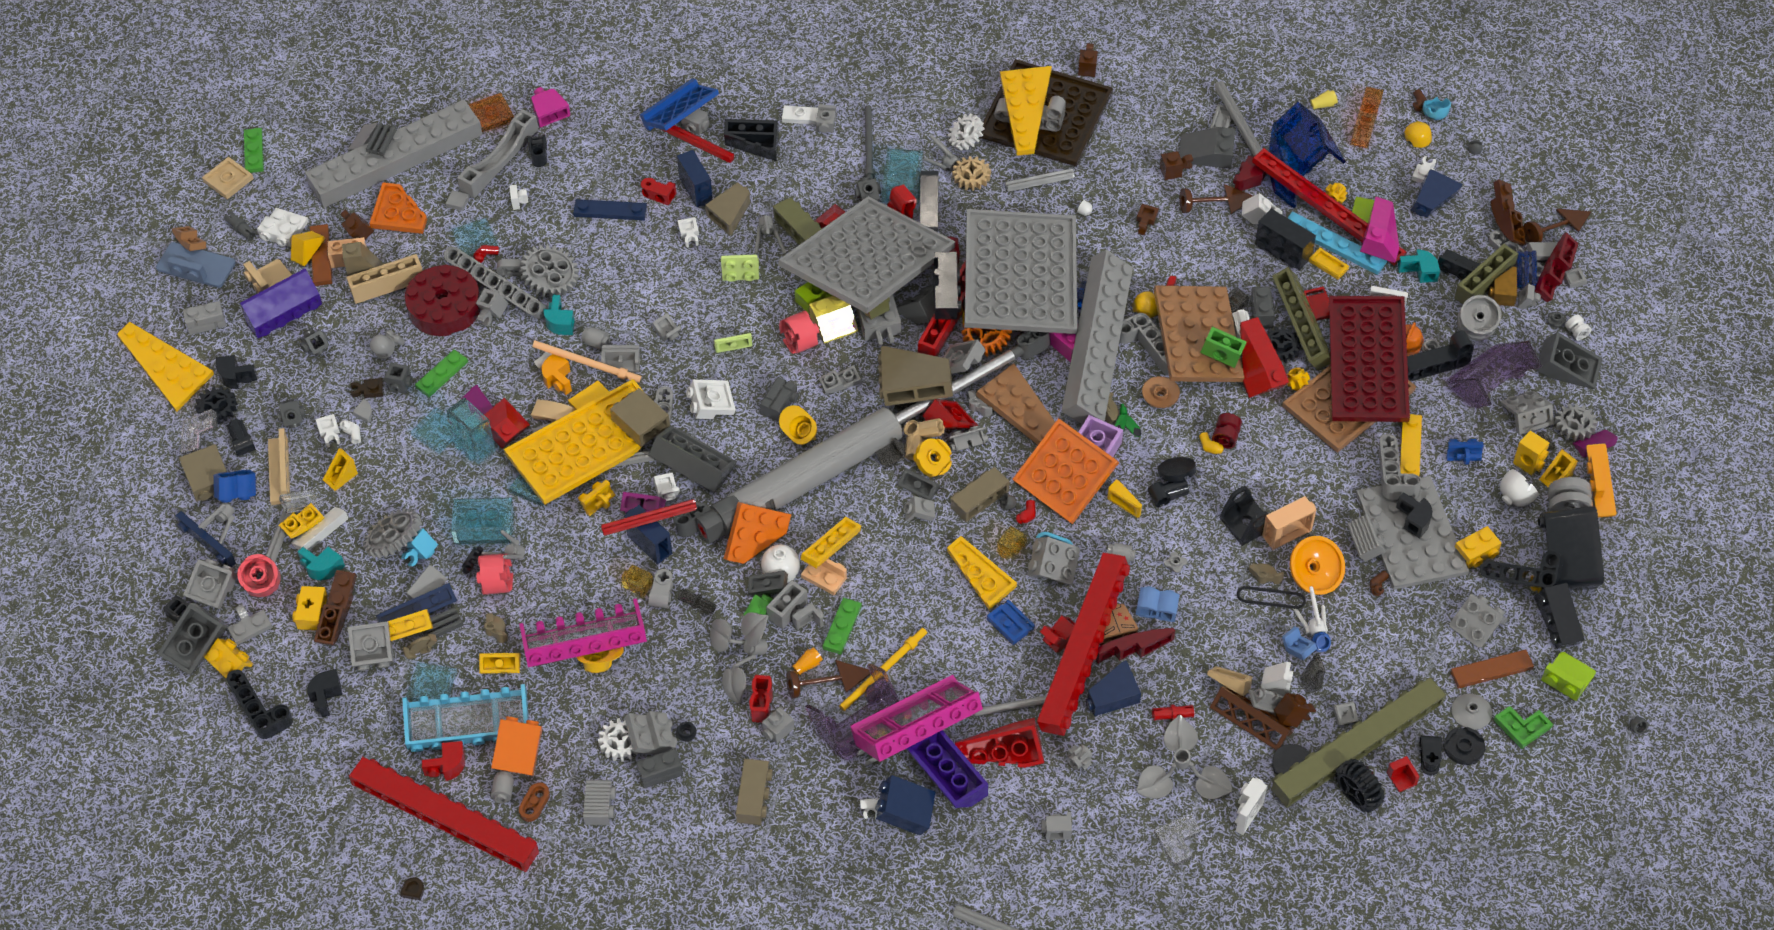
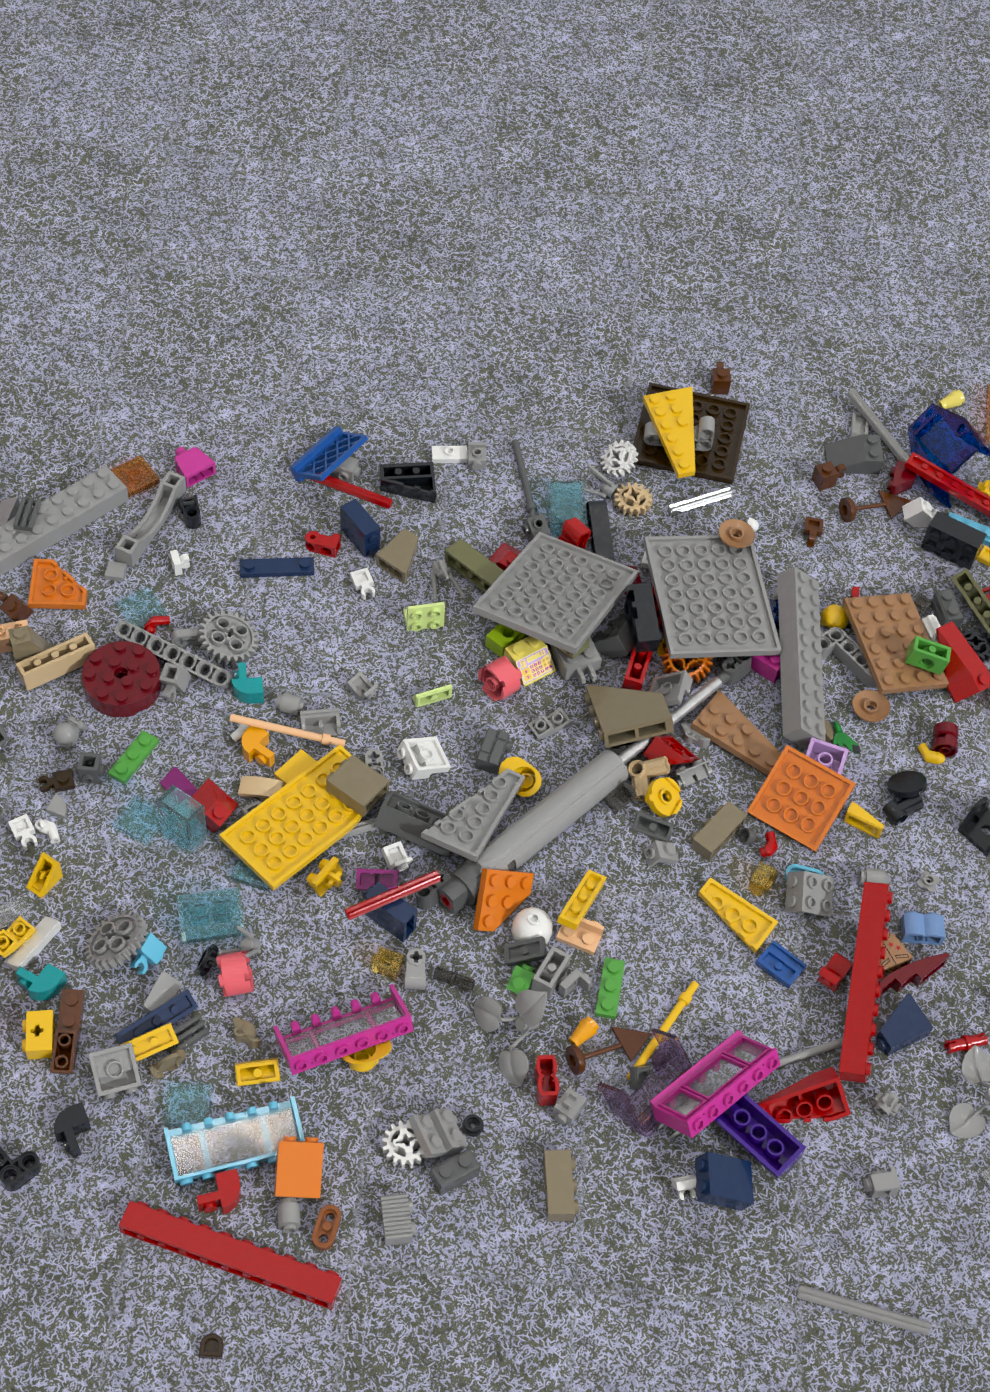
camera: 15 degrees left, 0 degrees up
none -> light grey wing [421,768,525,862]
none -> dark grey tile [630,1065,650,1090]
none -> medium nougat dish [718,519,755,548]

